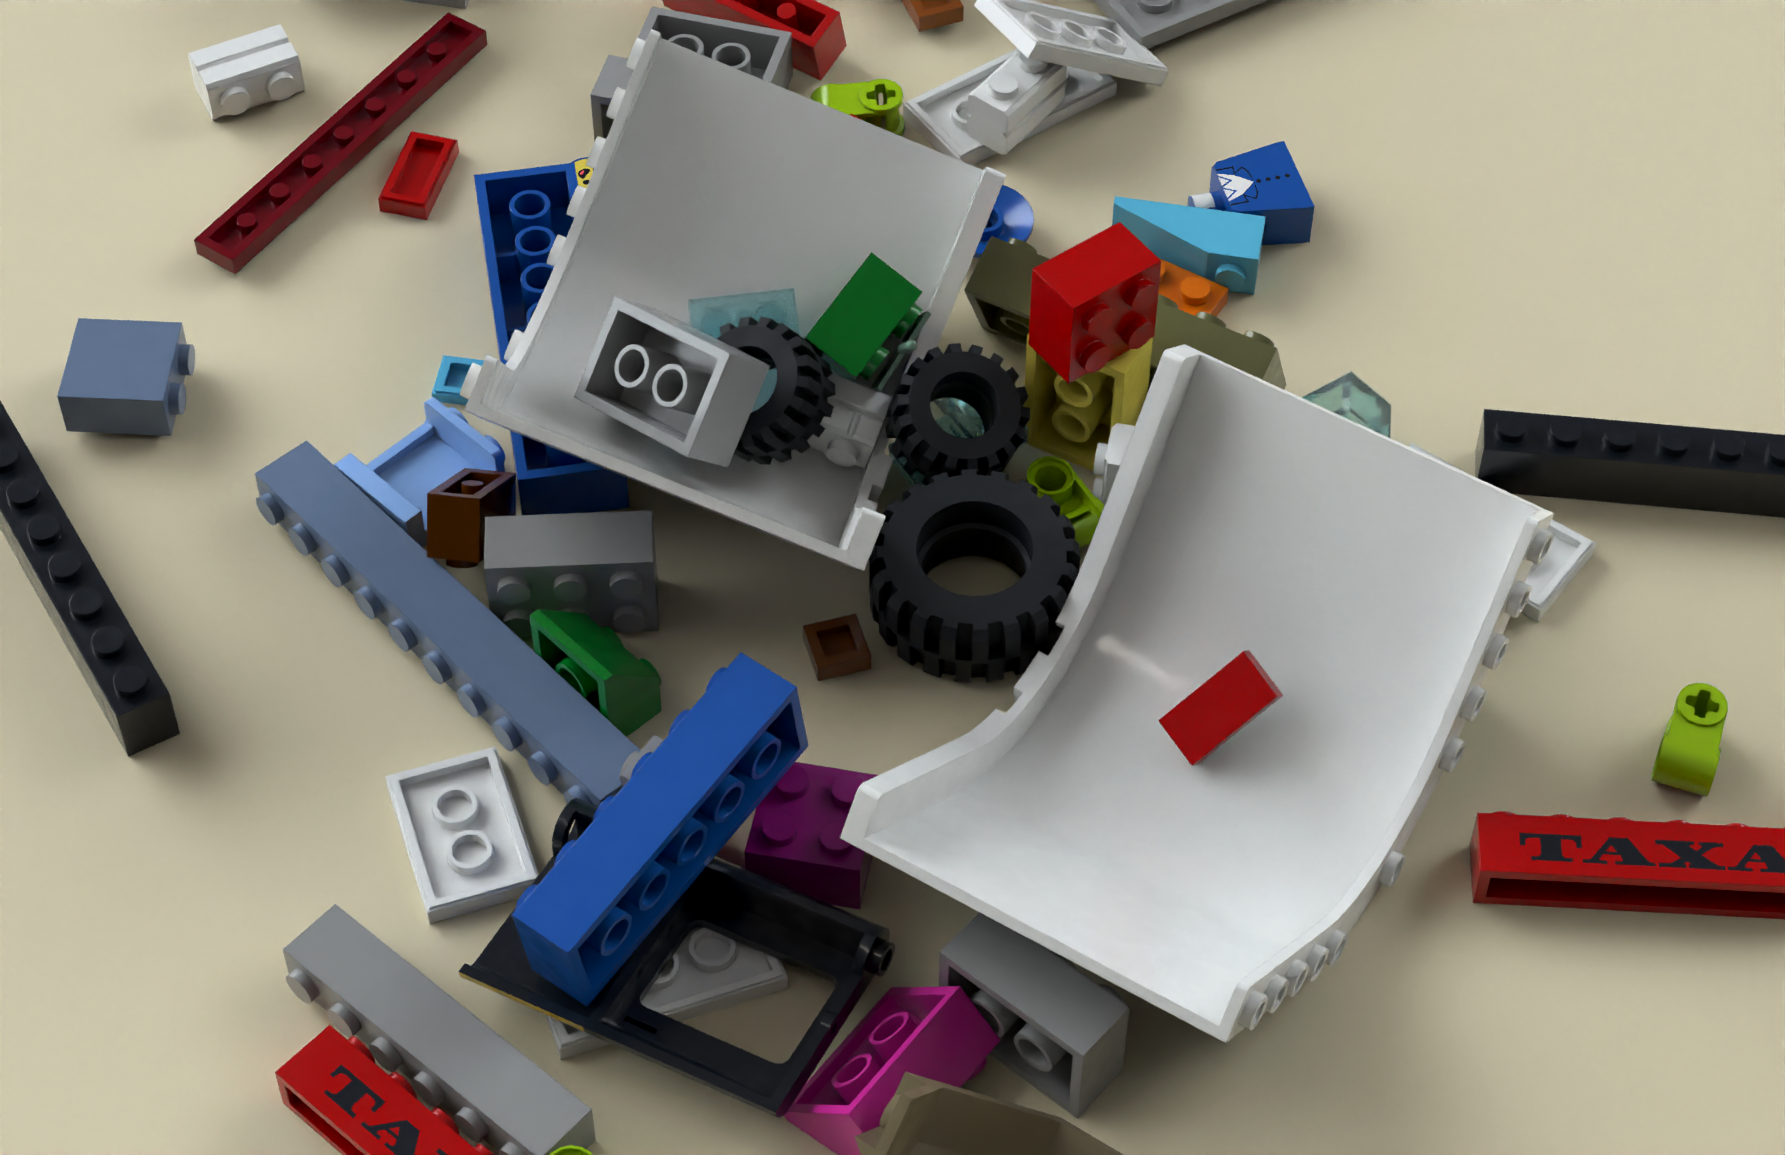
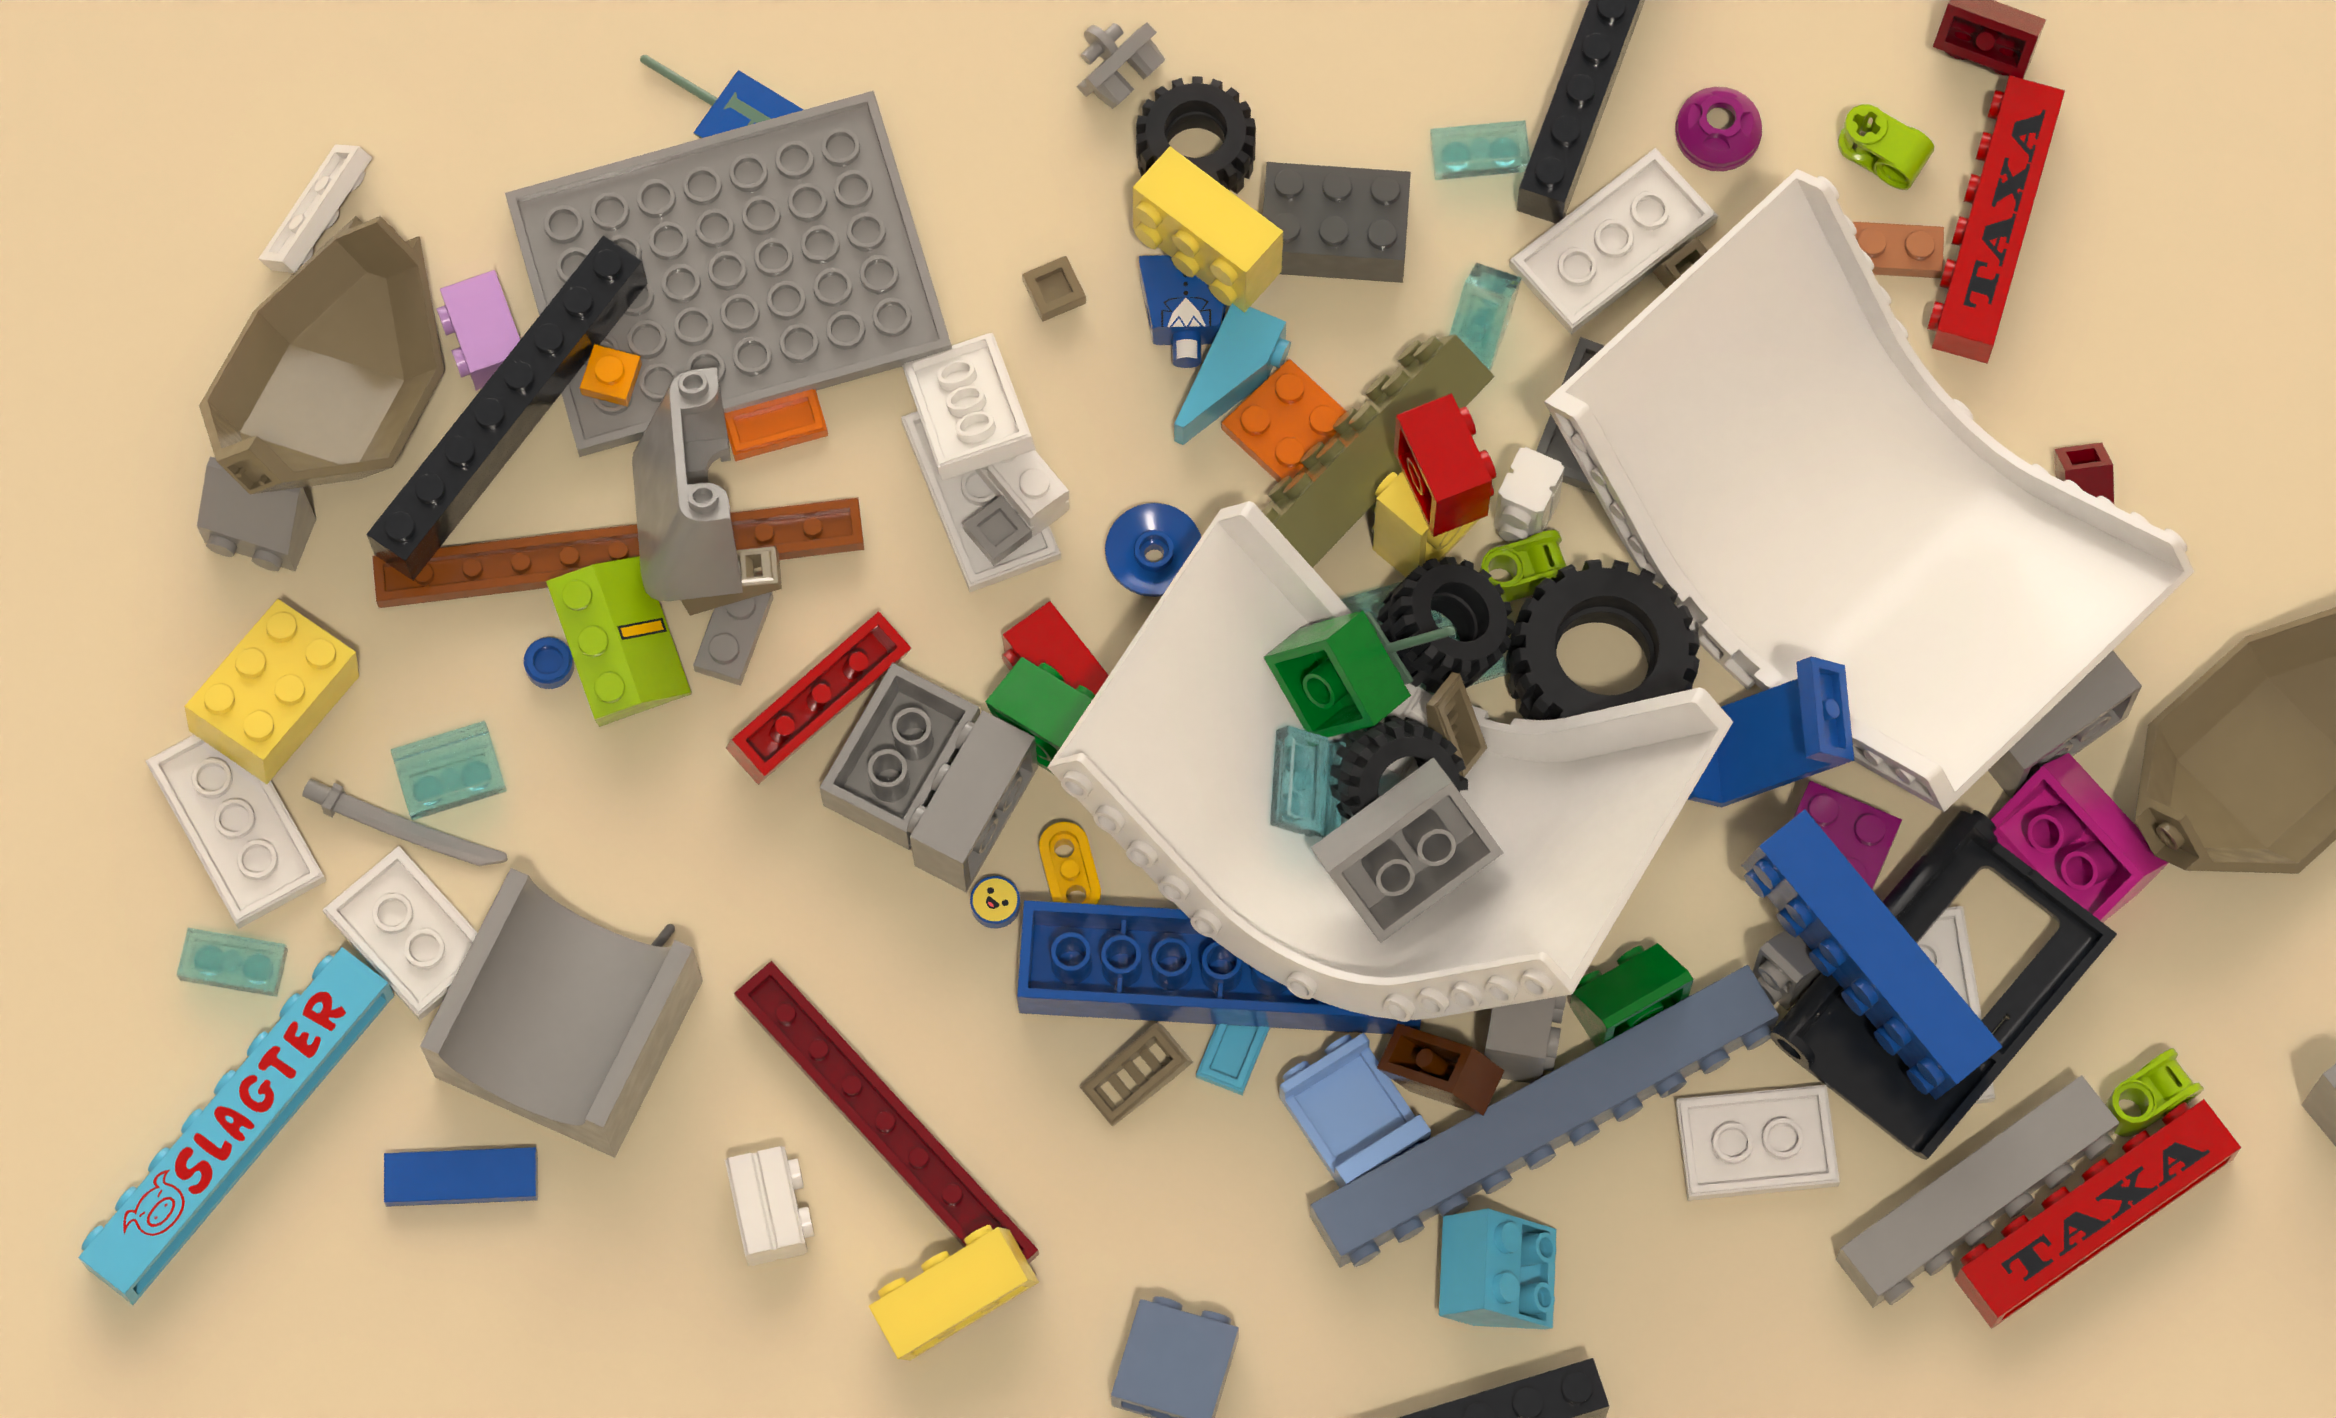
camera: 75 degrees left, 20 degrees up
red tile [378,131,459,220] -> none
lime piece [810,79,905,136] -> none
red tile [1158,650,1283,766] -> none
none -> light yellow brick [868,1225,1039,1361]
none -> light grey plate [963,495,1032,566]
none -> dark tan plate [1022,256,1086,322]
none -> light grey hips [1077,22,1165,109]
none -> dark tan slope [1080,1022,1193,1126]
none -> light yellow brick [1132,146,1283,313]
none -> black tyre [1136,76,1256,194]
none -> dark grey brick [1263,162,1411,283]
none -> dark tan slope [1426,672,1487,777]
none -> clear light blue plate [1430,120,1530,180]
none -> medium azure slope [1439,1208,1556,1330]
none -> magenta piece [1675,87,1762,172]
none -> blue panel [1688,656,1854,808]
none -> nougat plate [1853,222,1944,278]
none -> dark red brick [2054,442,2114,504]

